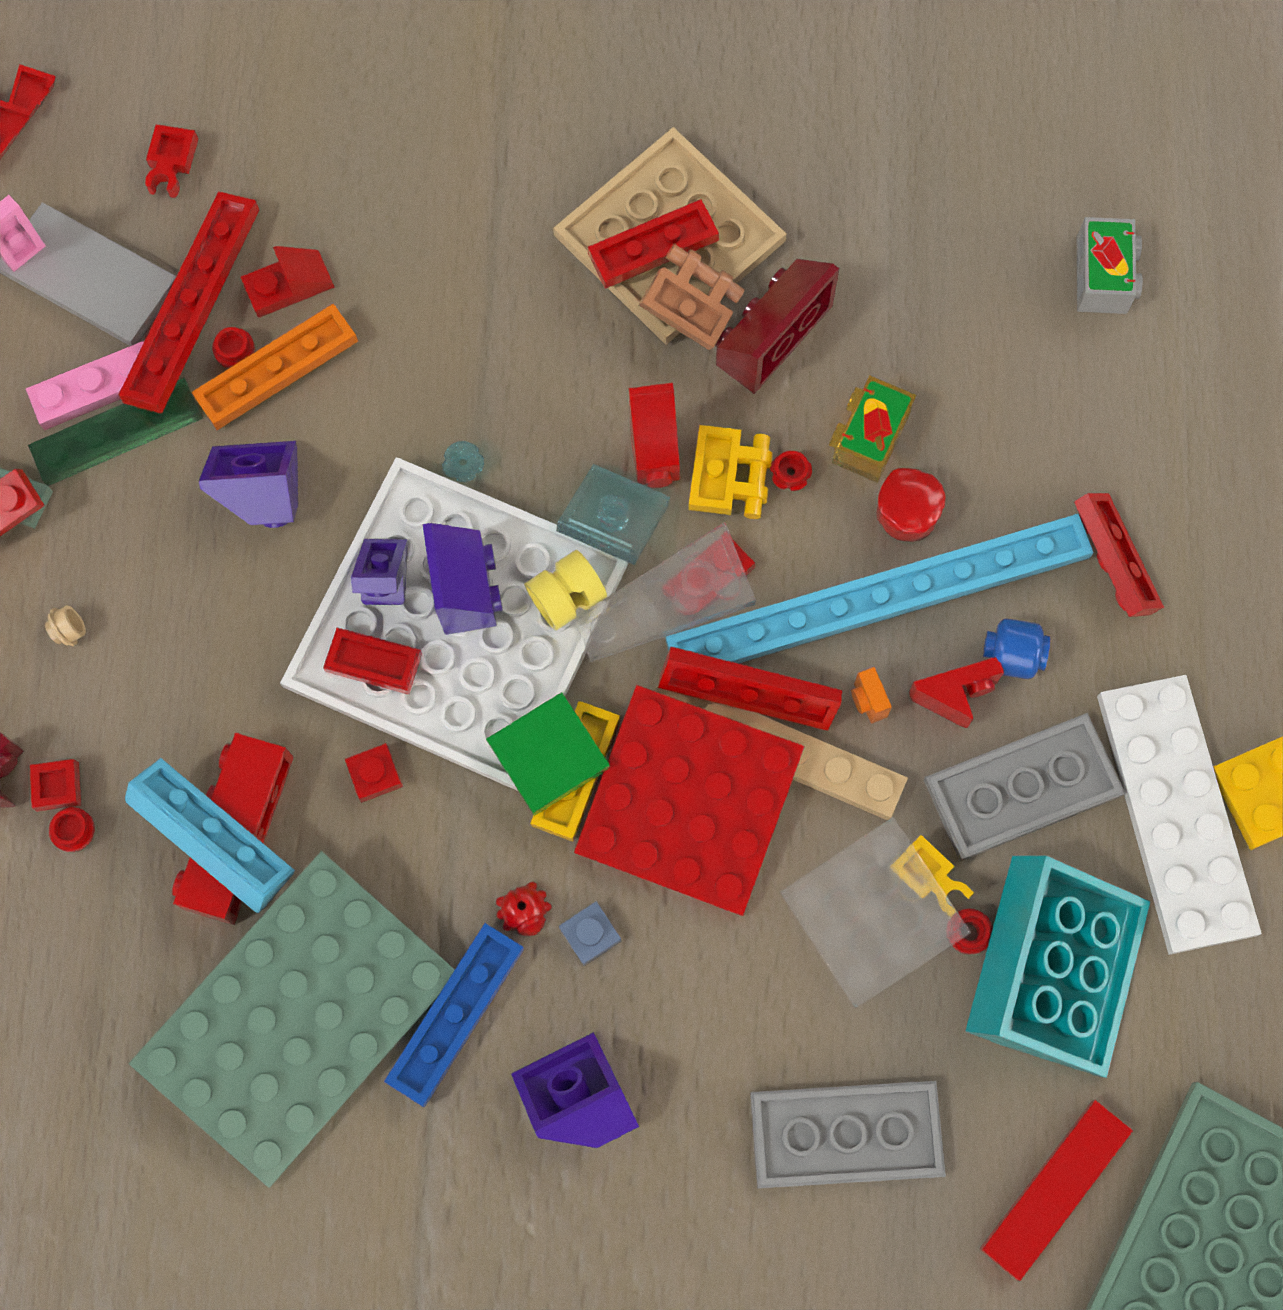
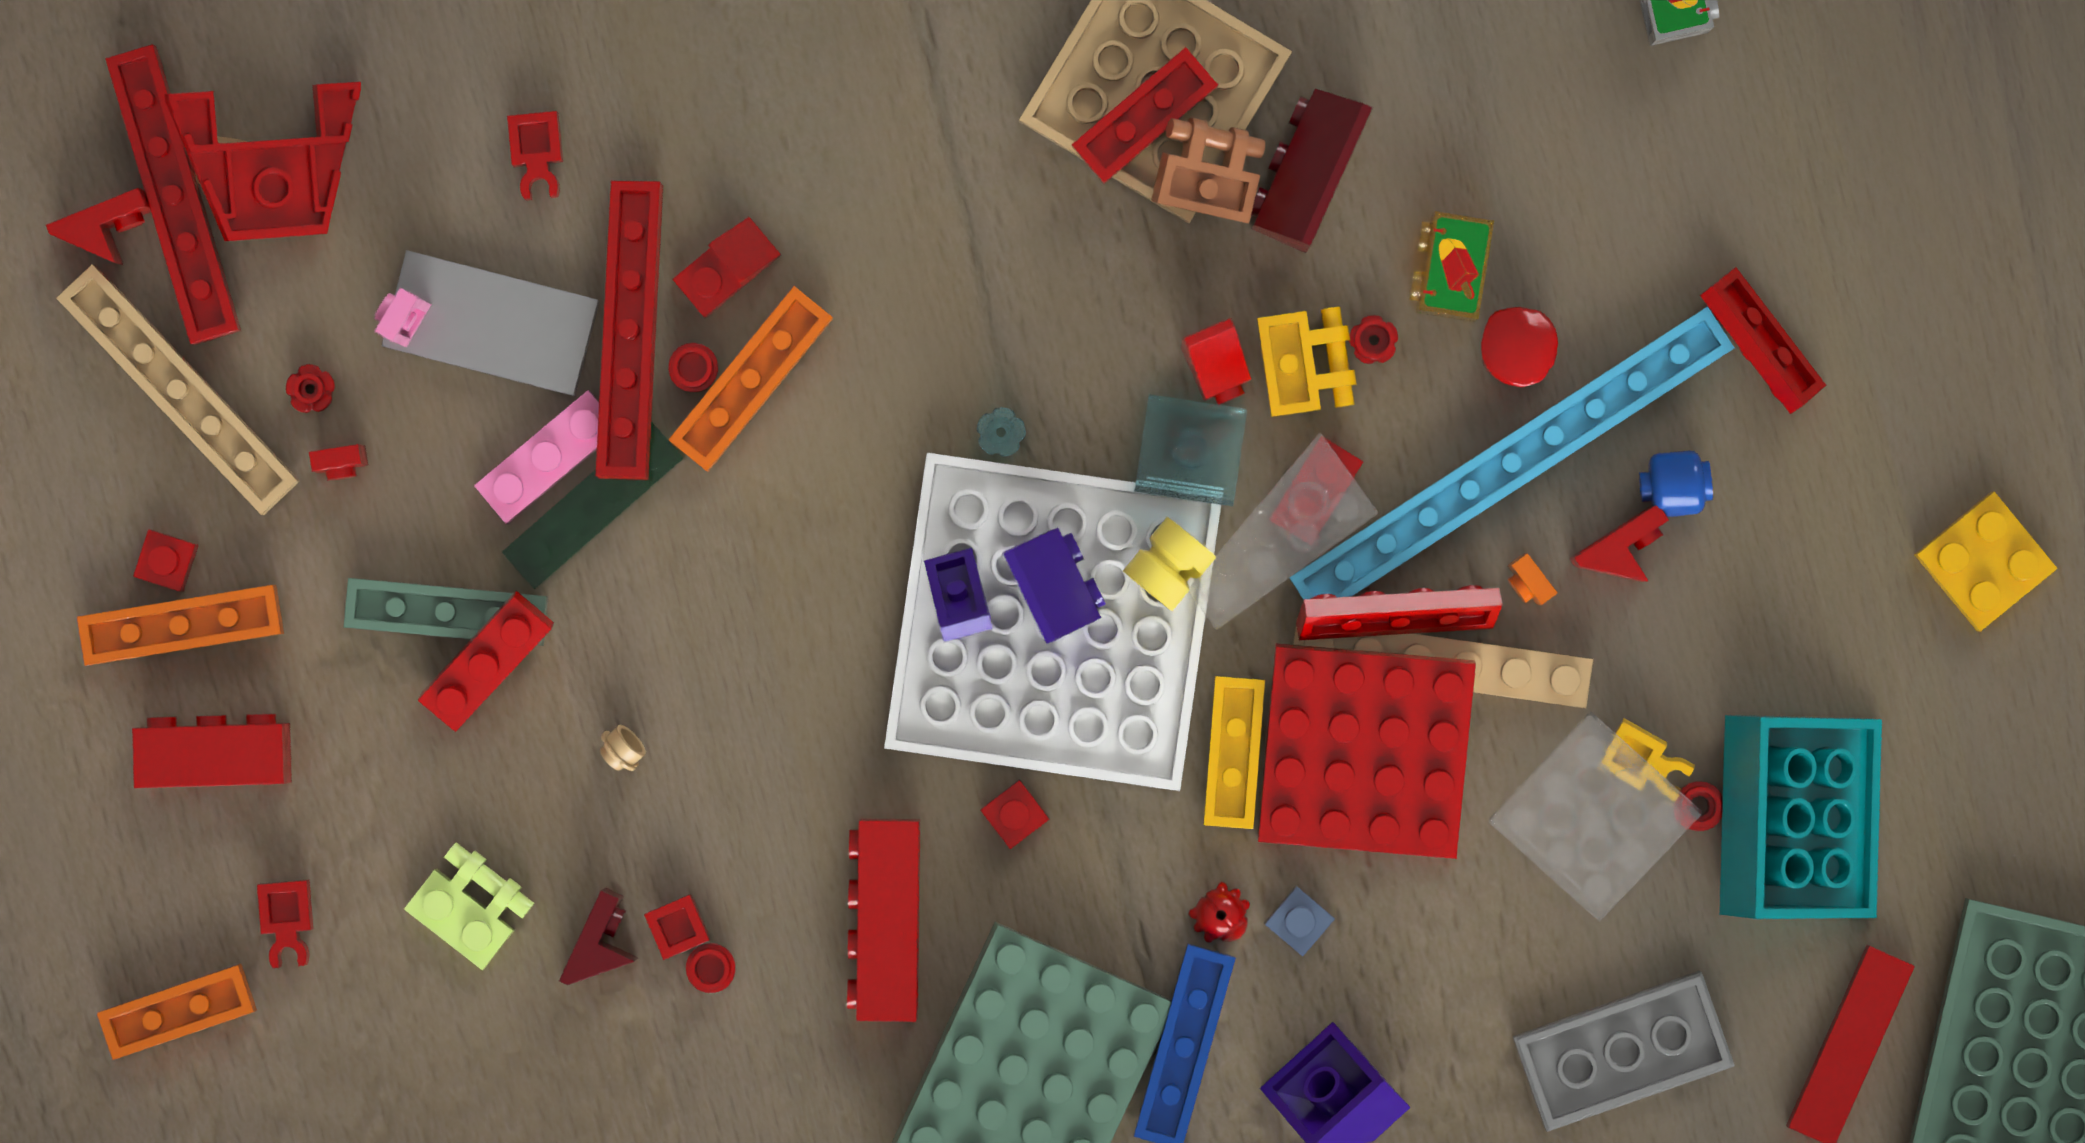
camera: 20 degrees left, 15 degrees up
medium azure slope [125,758,295,913] -> none
dark purple slope [199,441,299,528] -> none
red tile [323,627,422,695] -> none
green tile [486,692,610,816] -> none
light grey tile [924,713,1126,861] -> none
white plate [1097,675,1262,955] -> none

